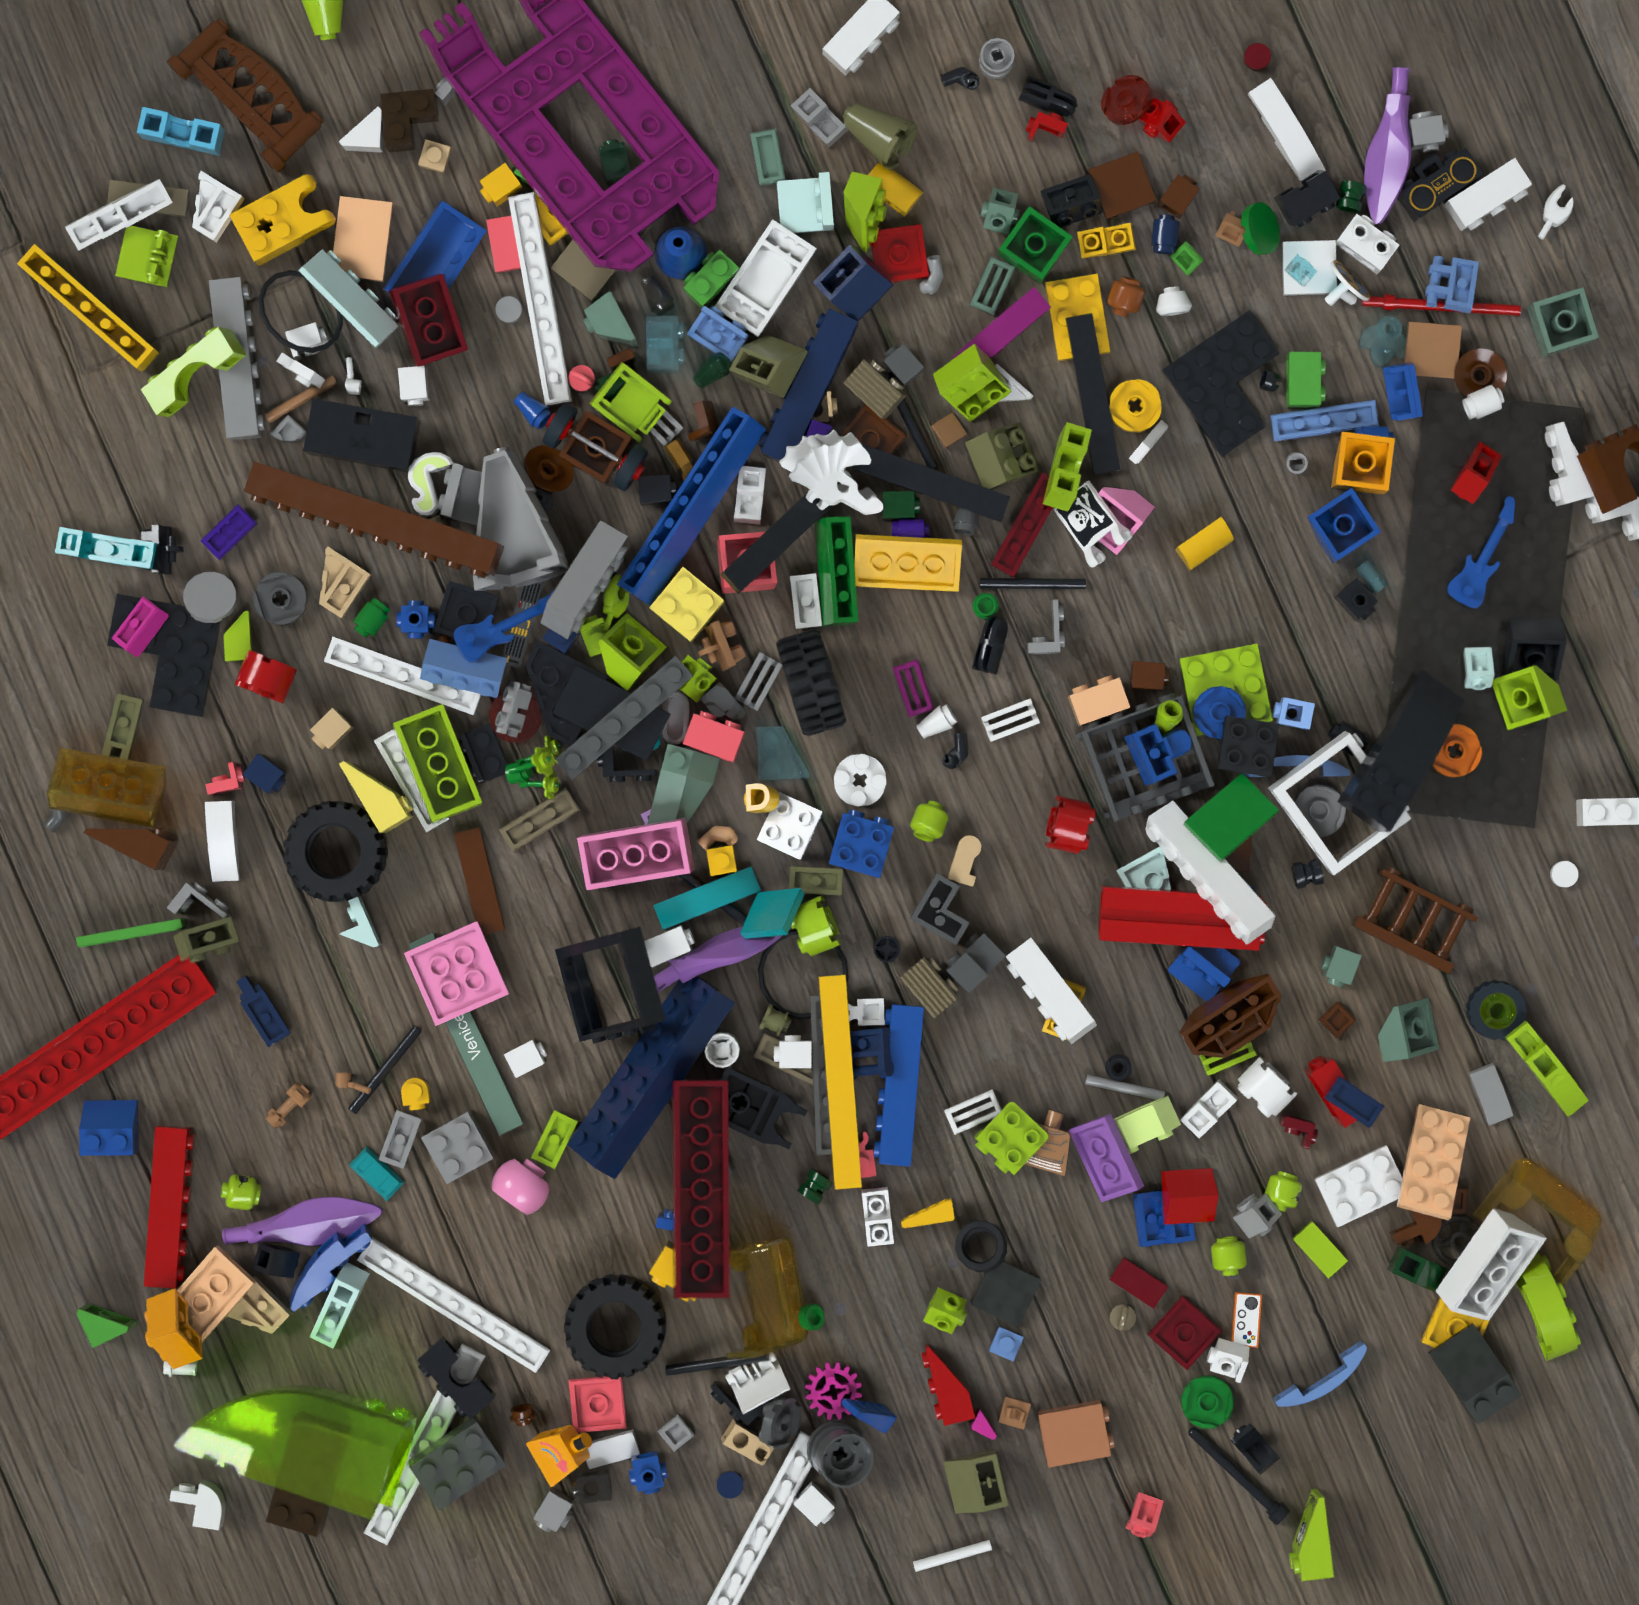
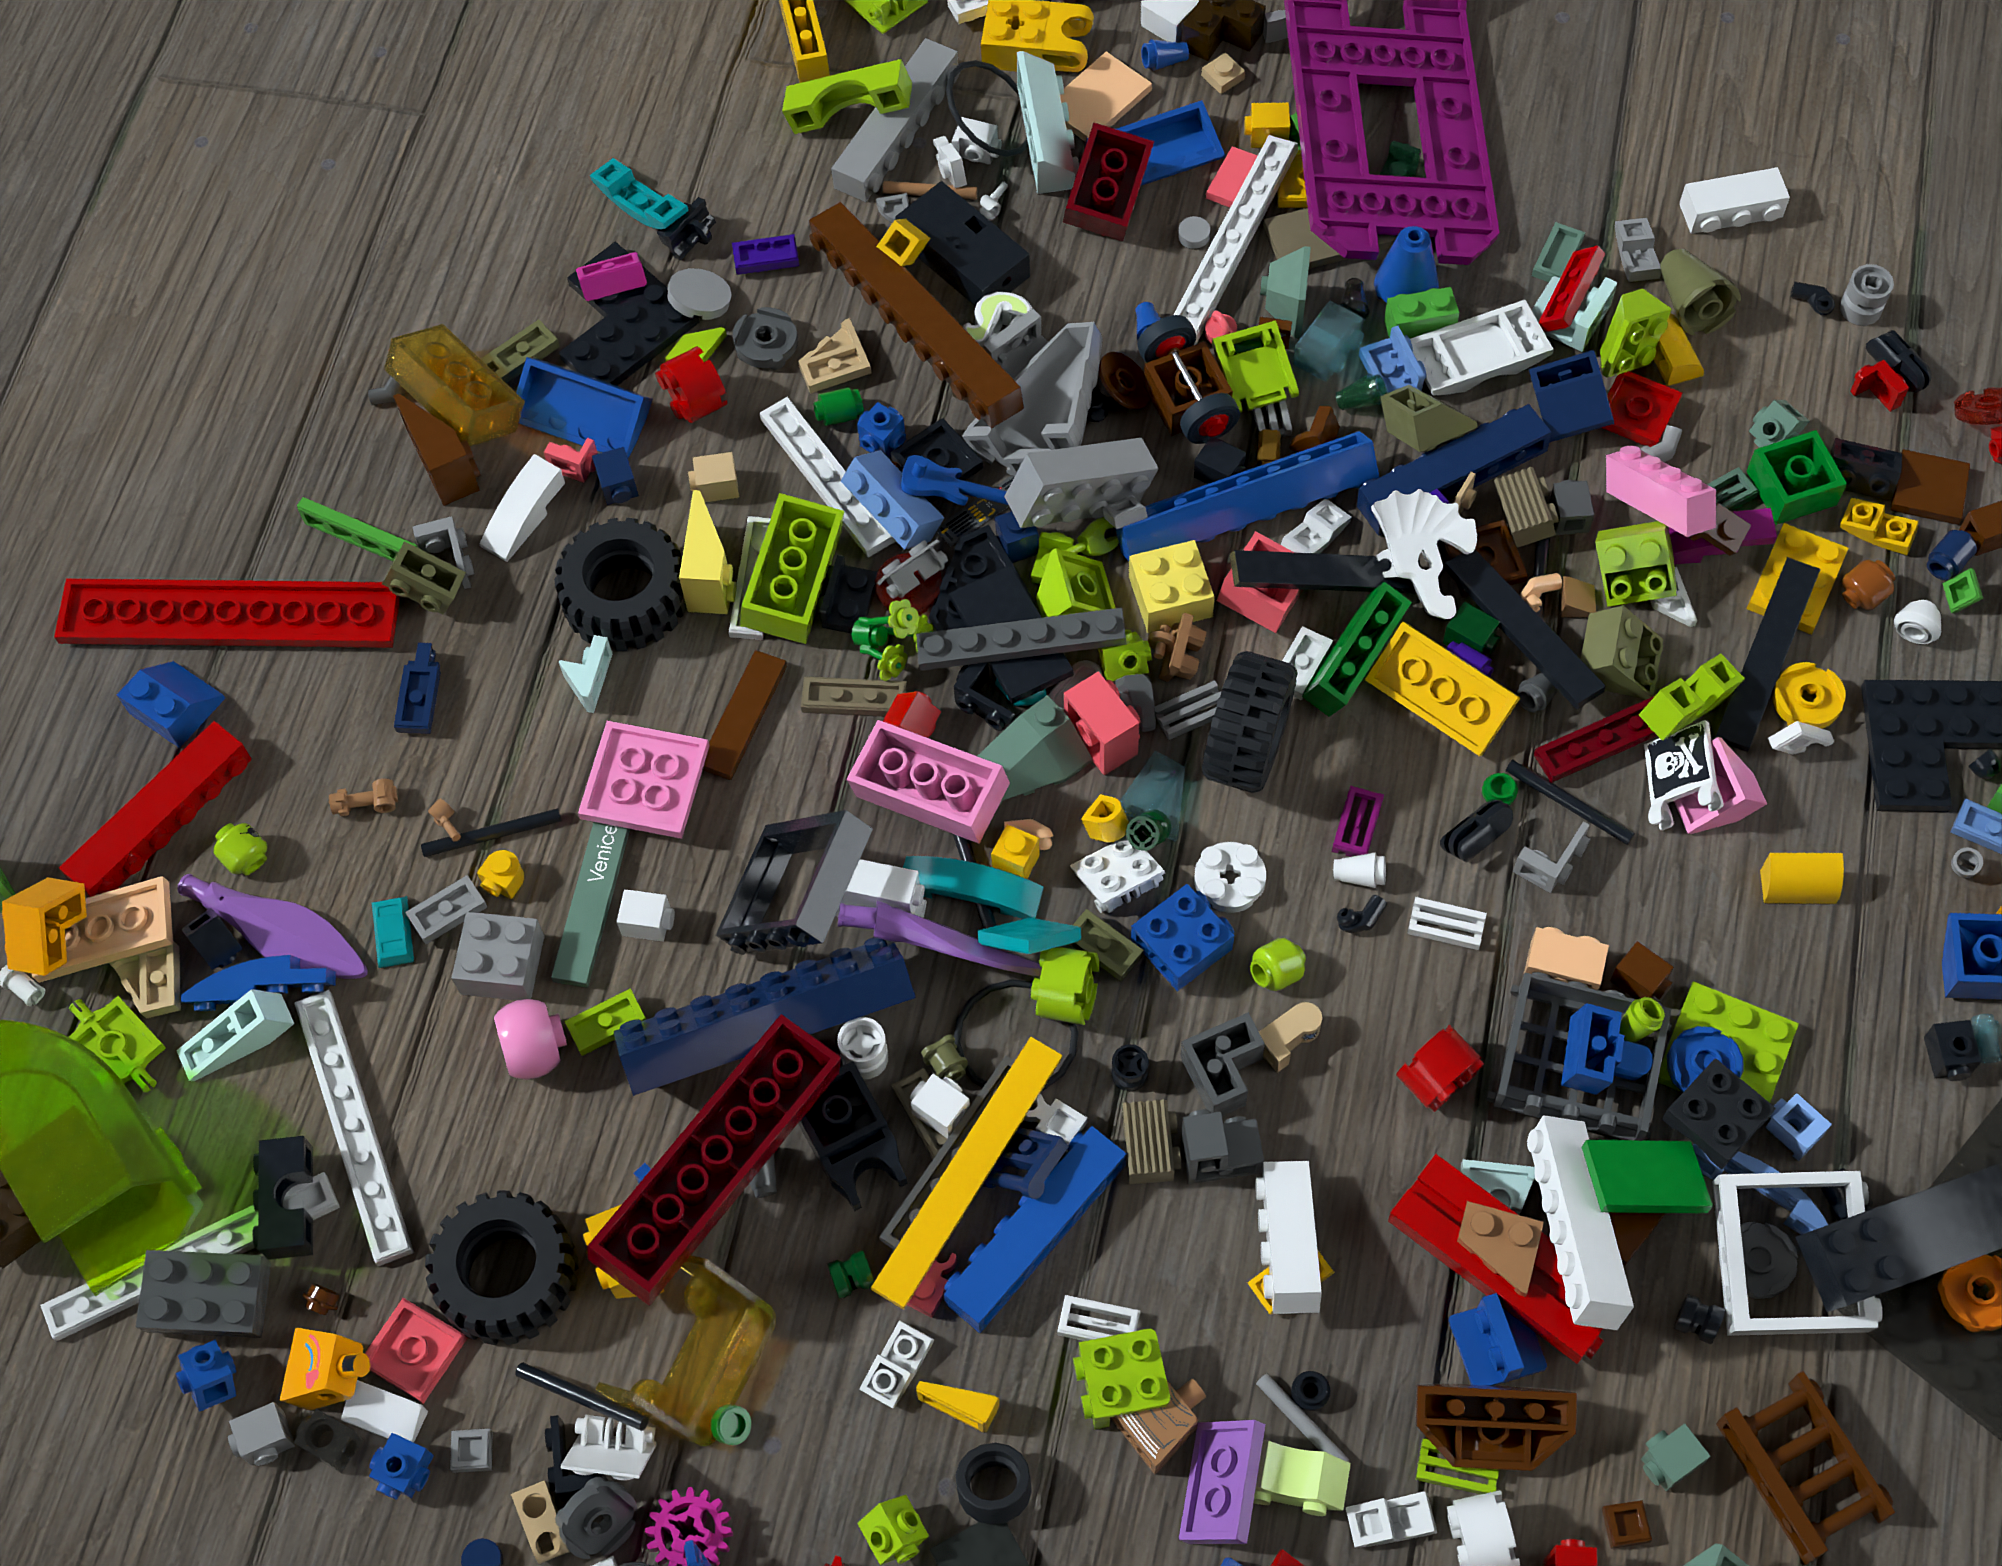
camera: 40 degrees right, 25 degrees down
white brick [398,366,430,407] -> none
none -> lime plate [60,996,166,1097]
none -> blue brick [175,1340,237,1412]
none -> blue slope [508,357,653,458]
none -> yellow brick [876,219,931,266]
none -> red brick [883,691,941,738]
none -> light grey tile [1102,497,1148,529]
none -> dark green wheel [1126,809,1171,851]
none -> blue cone [1141,39,1189,71]
none -> medium nougat wing [1457,1201,1544,1297]
none -> light nougat arm [1520,573,1562,612]
none -> red plate [1538,245,1605,332]
none -> bright pink brick [1606,446,1716,537]
none -> bracket [1688,503,1751,556]

